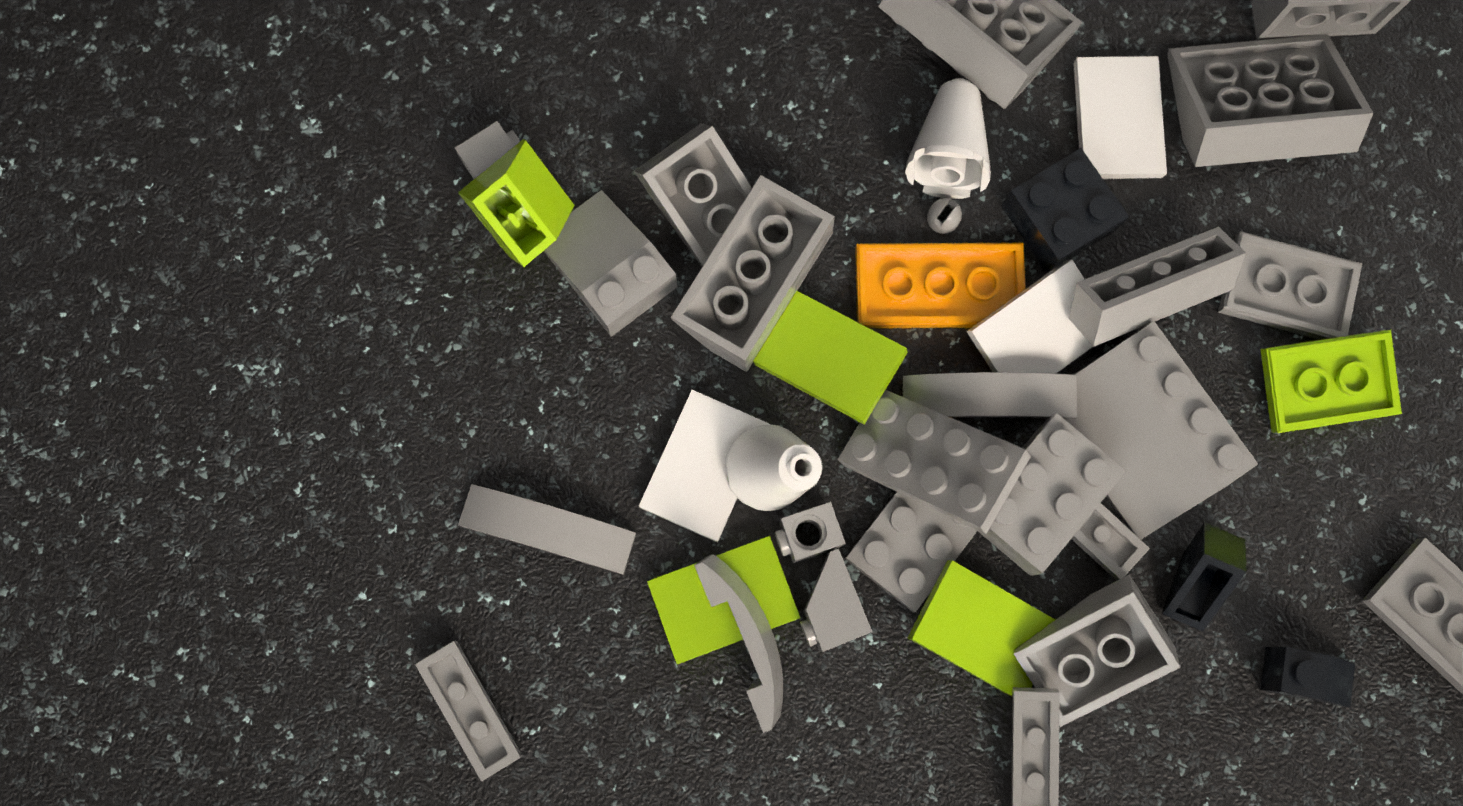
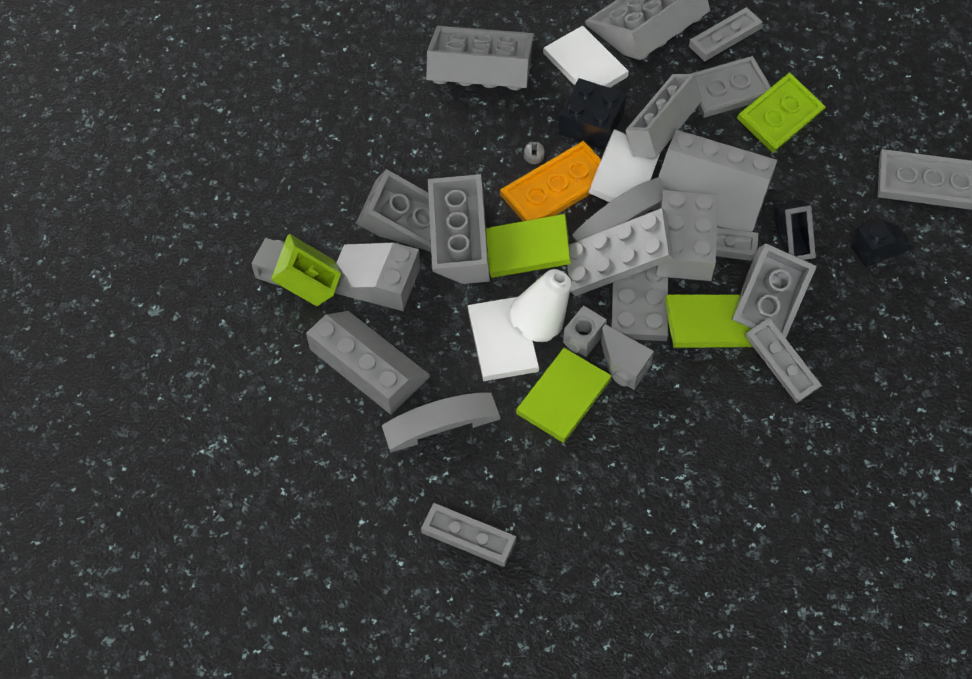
camera: 30 degrees left, 20 degrees down
light grey slope [694,554,783,733] -> none
white cone [905,78,991,199] -> none
none -> light grey slope [306,311,430,415]
none -> light grey plate [689,7,763,62]

